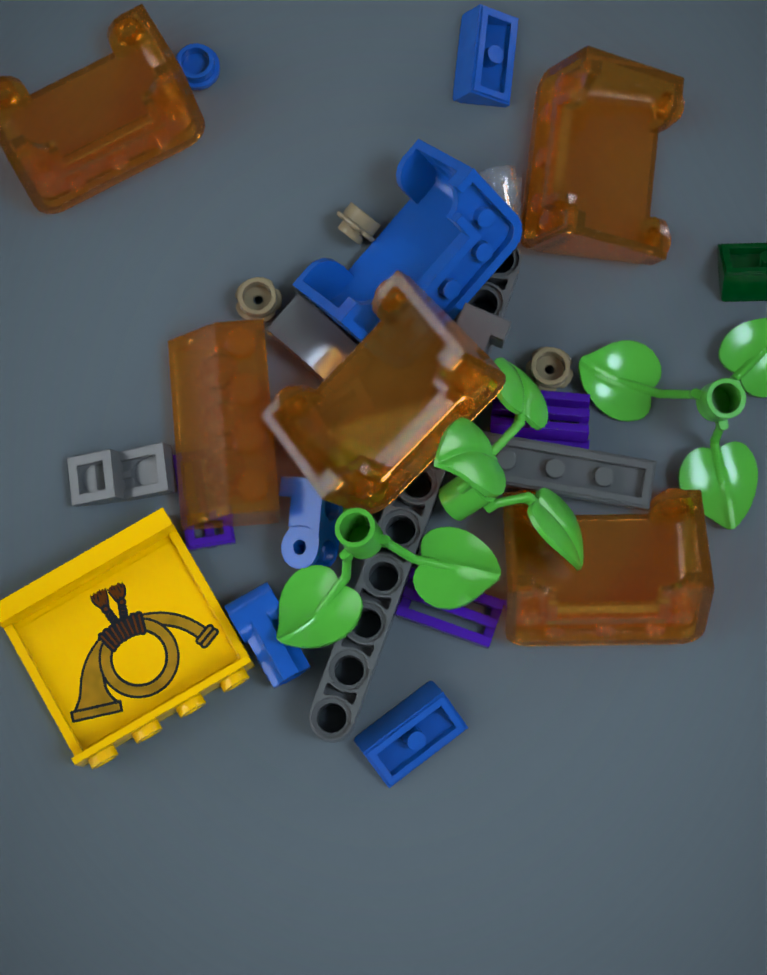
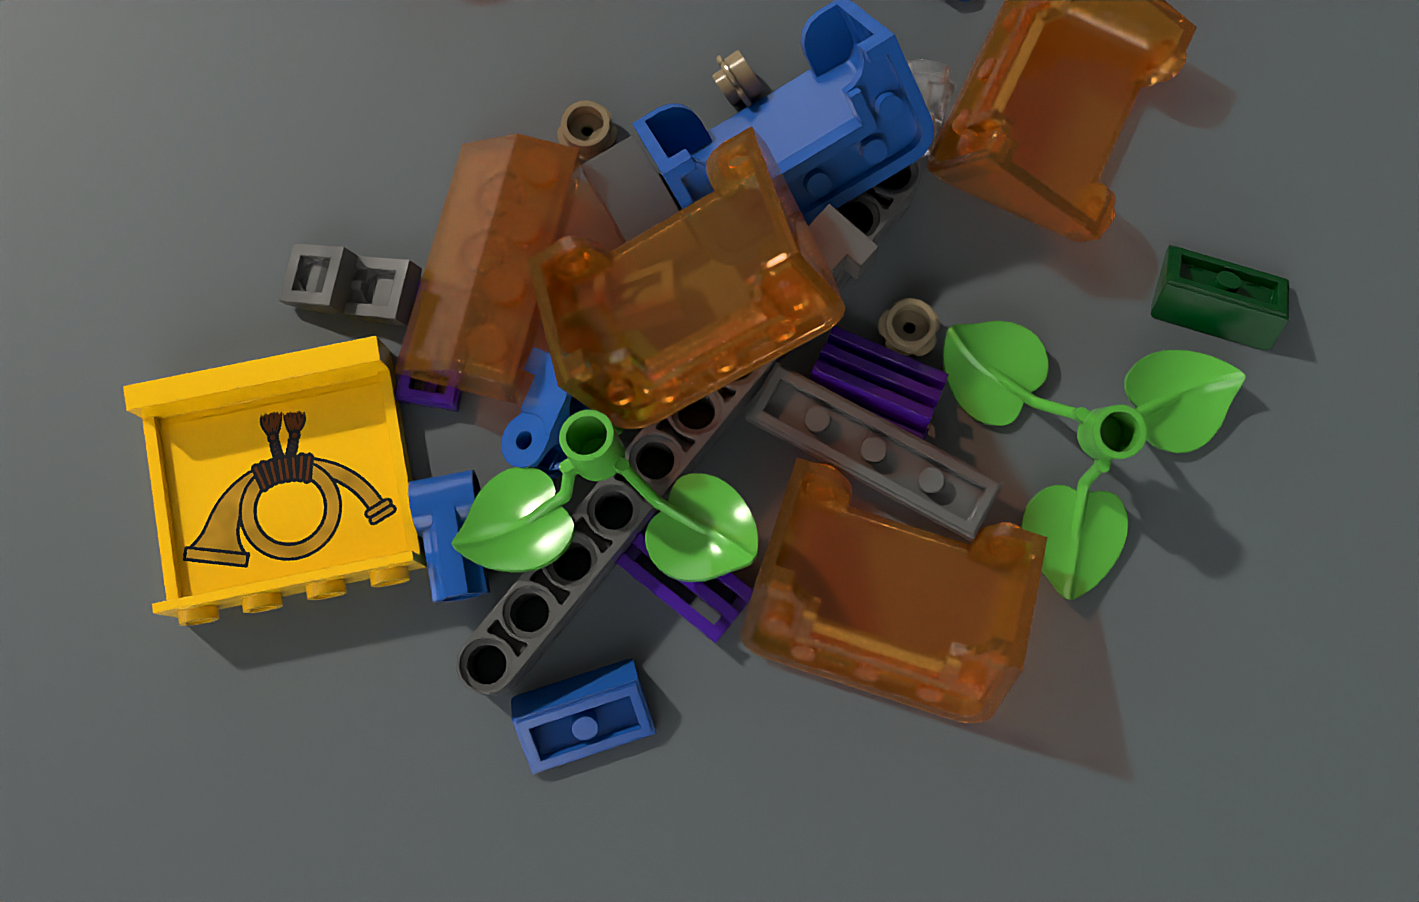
camera: 20 degrees right, 0 degrees up
bright green plant [433,357,584,571] -> none

